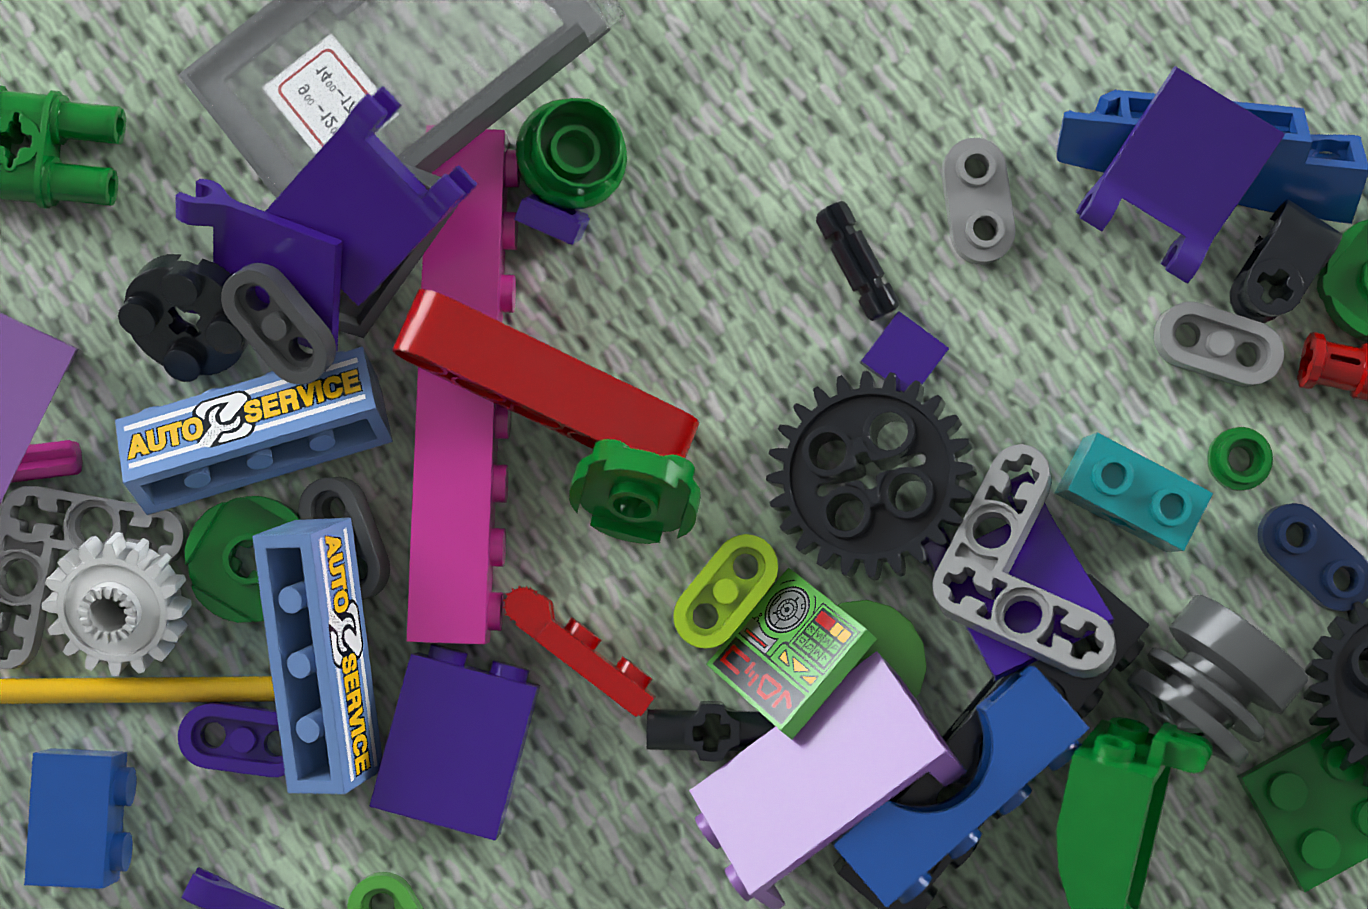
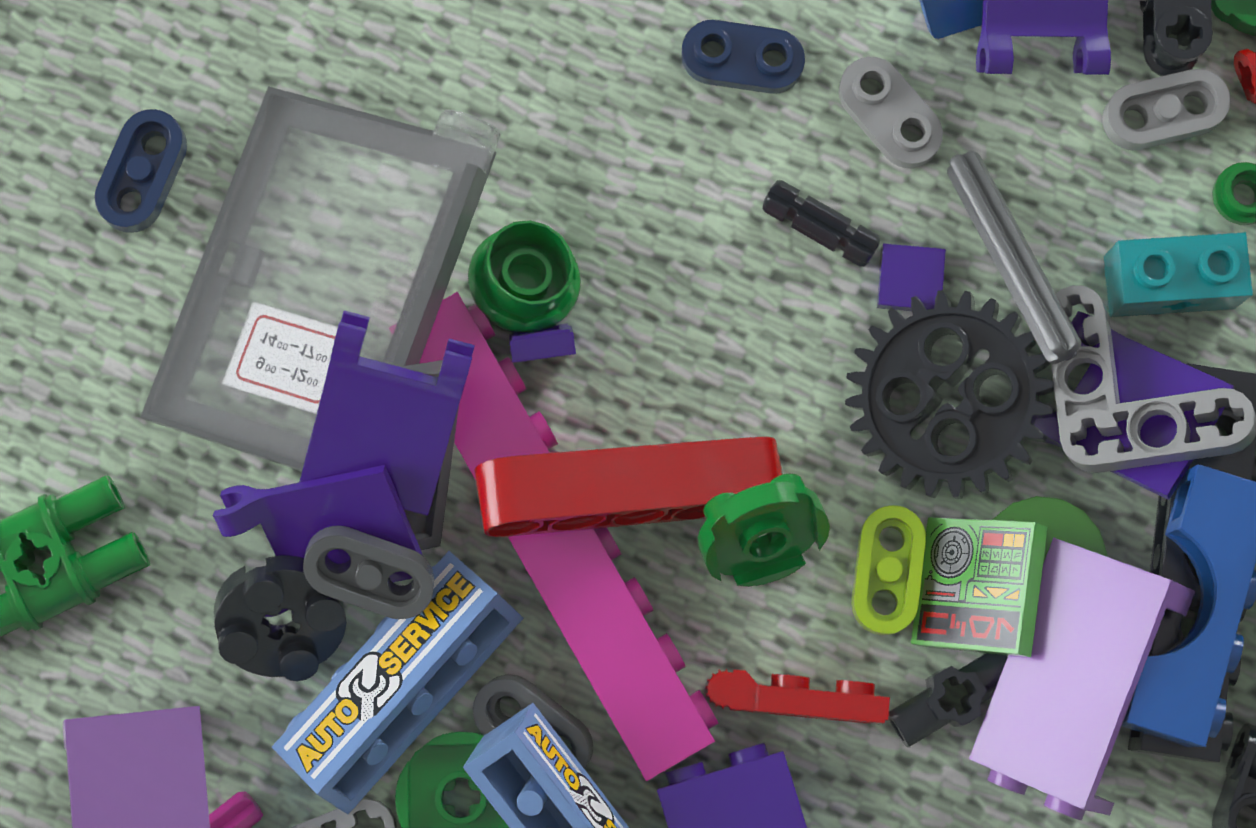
camera: 30 degrees left, 5 degrees down
none -> dark blue plate [681,20,805,94]
none -> dark grey axle [947,150,1081,364]

